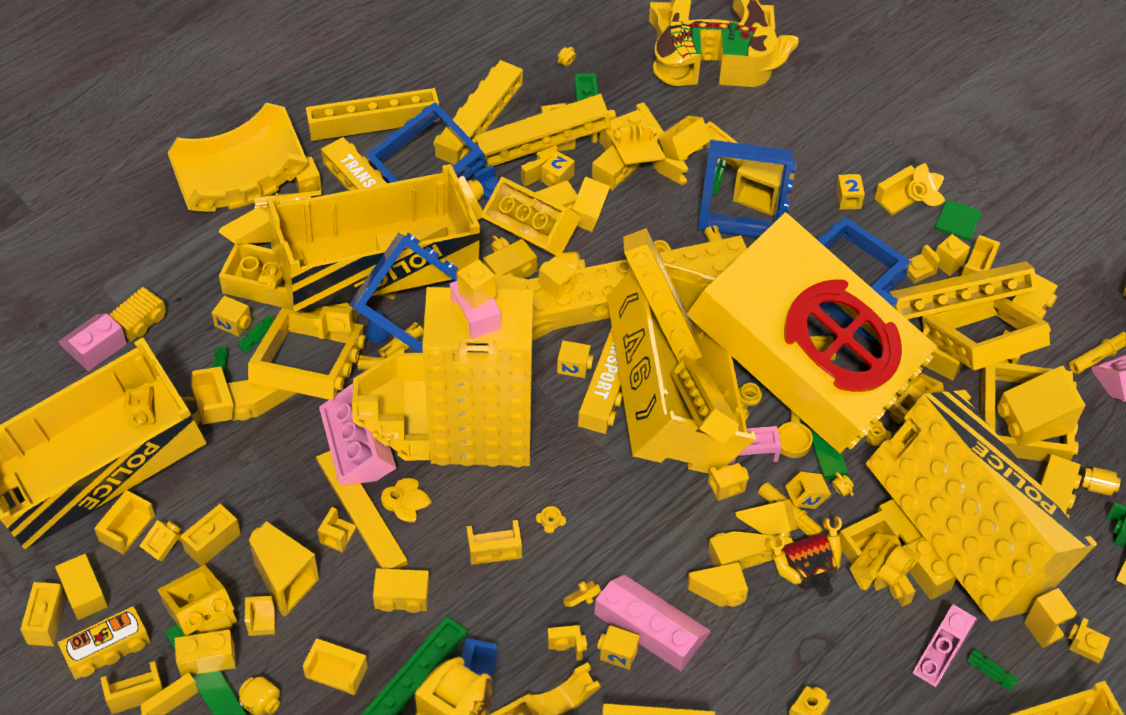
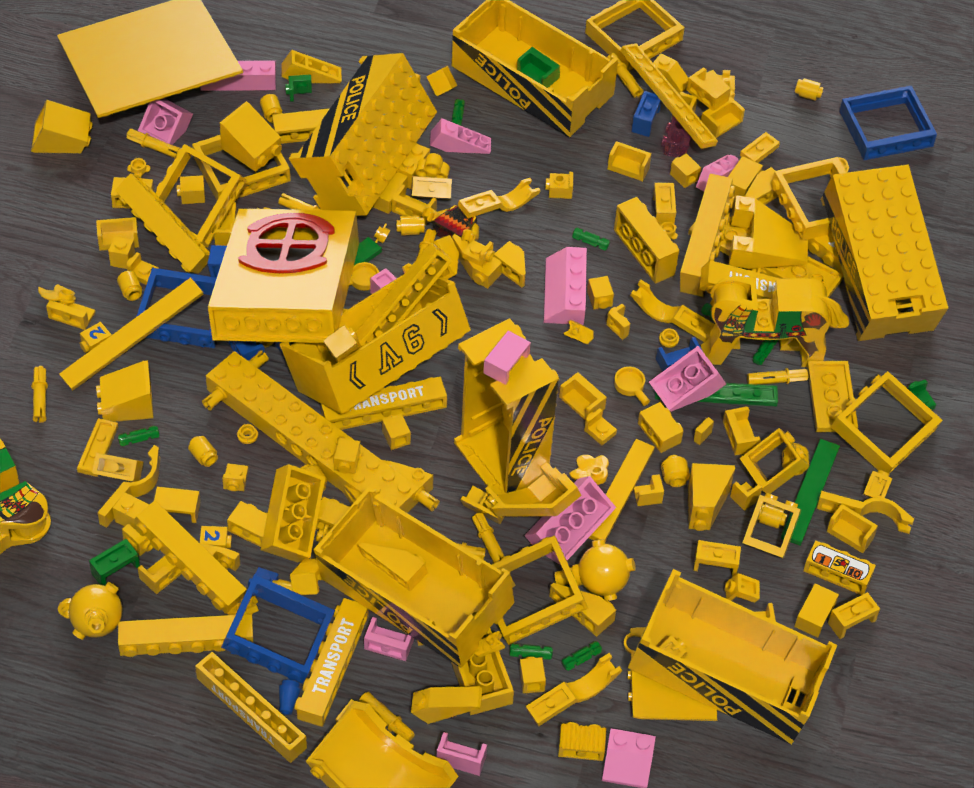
camera: 125 degrees left, 0 degrees up
yellow brick [175,629,236,677] -> none
yellow panel [191,367,234,425] -> none
blue window [348,232,458,353] -> none
yellow brick [457,259,496,309] -> none
yellow panel [572,177,610,232] -> none
yellow hinge [609,124,666,165] -> none
blue window [698,140,796,237] -> none
yellow brick [785,472,831,509] -> none
green piece [935,200,982,241] -> none
none -> yellow axle [31,366,48,423]
none -> yellow tile [59,277,204,391]
none -> yellow piece [69,582,122,640]
none -> yellow brick [117,271,142,301]
none -> yellow plate [127,158,150,177]
none -> yellow brick [188,436,218,467]
none -> yellow bracket [222,463,249,491]
none -> blue cone [279,680,301,715]
none -> yellow brick [396,215,425,236]
none -> yellow panel [426,66,457,96]
none -> bright pink panel [437,732,487,776]
none -> yellow piece [458,178,540,218]
none -> yellow bracket [462,240,495,268]
none -> yellow piece [526,653,622,727]
none -> yellow piece [555,539,636,601]
none -> green axle [572,228,610,251]
none -> yellow bracket [584,408,617,445]
none -> yellow piece [614,367,650,406]
none -> bright pink slope [649,346,726,412]
none -> yellow plate [659,328,679,348]
none -> yellow head [661,455,690,487]
none -> yellow tile [694,417,714,445]
none -> yellow window [740,428,808,494]

